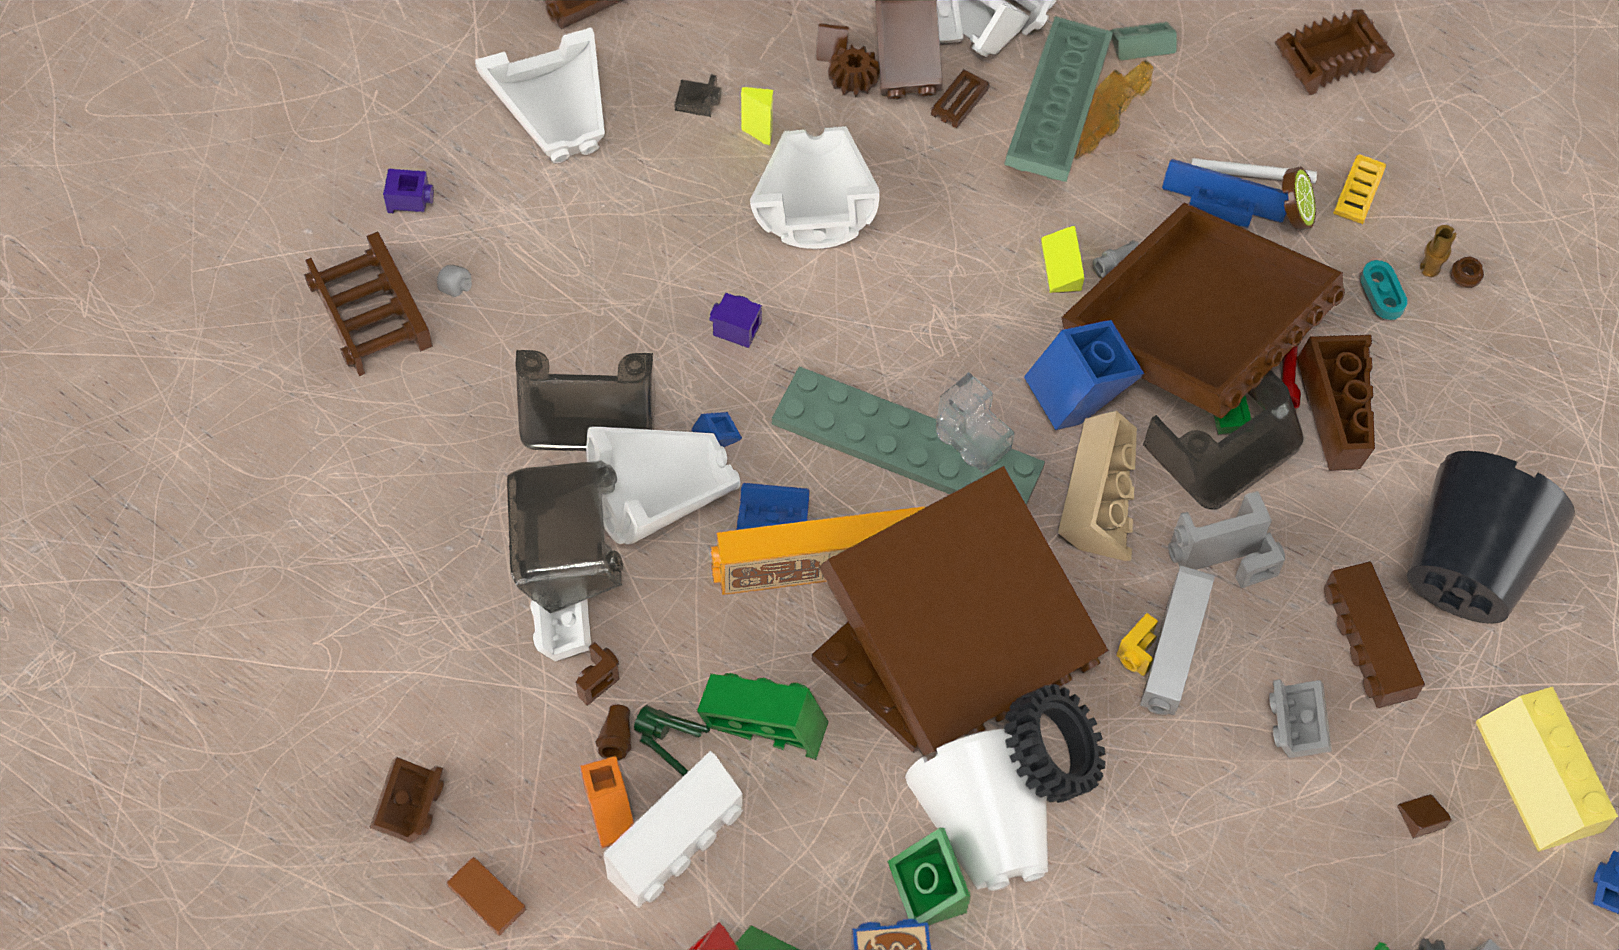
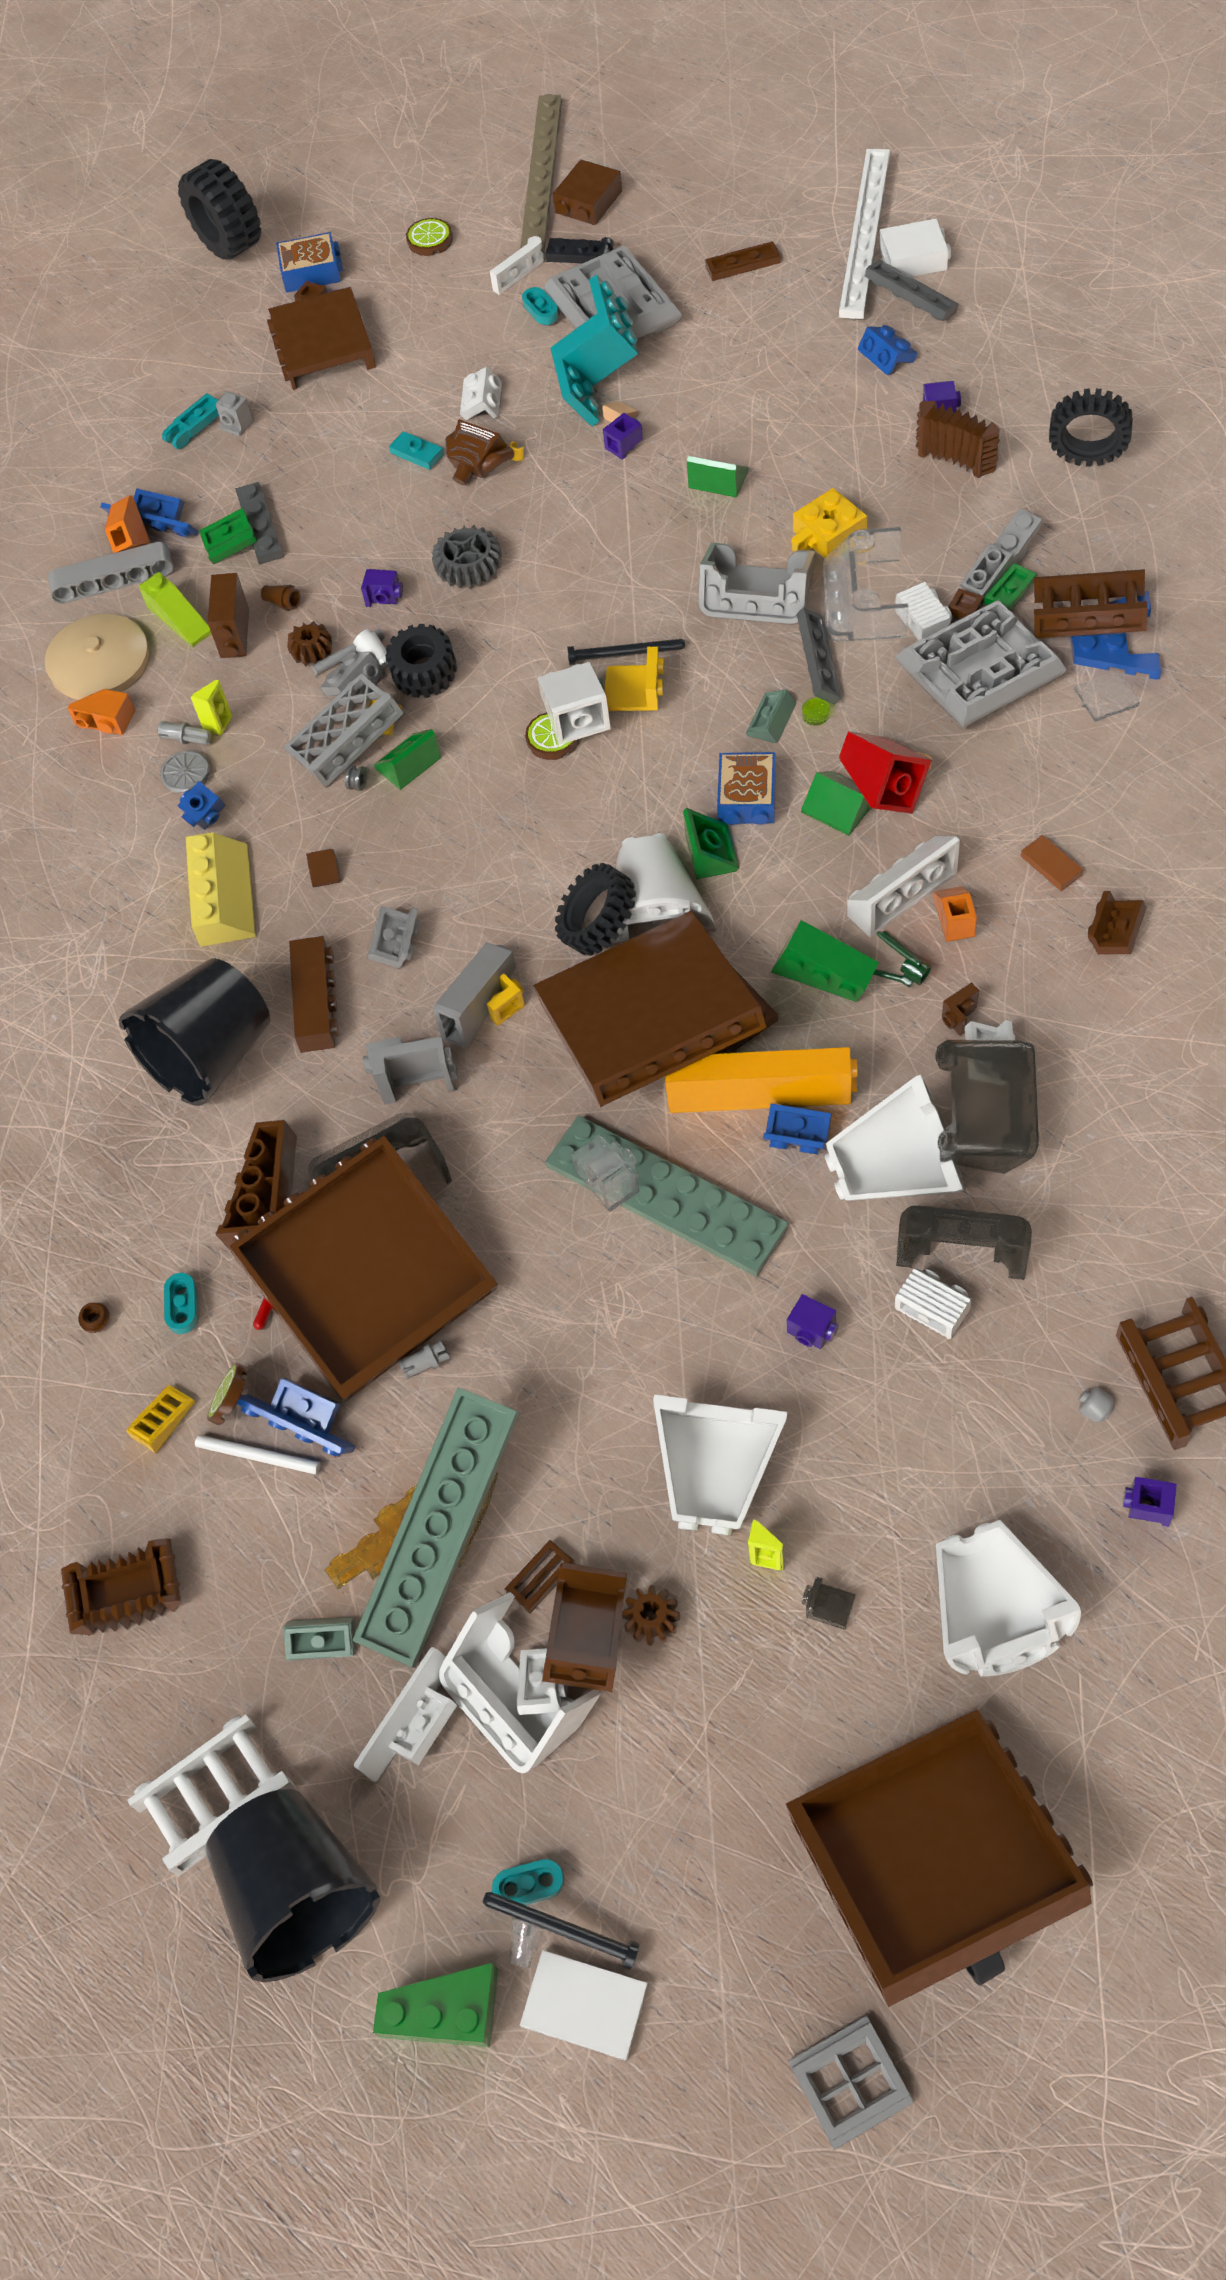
camera: 160 degrees left, 0 degrees up
reddish brown cone [596,704,631,760] -> none
blue slope [691,412,742,447] -> none
slope [816,23,849,62] -> none
blue slope [1024,320,1144,430] -> none
neon yellow slope [1041,226,1084,293] -> none
tan wedge [1058,411,1137,561] -> none
pearl gold pin [1420,225,1457,277] -> none
none -> white brick [895,1267,972,1339]

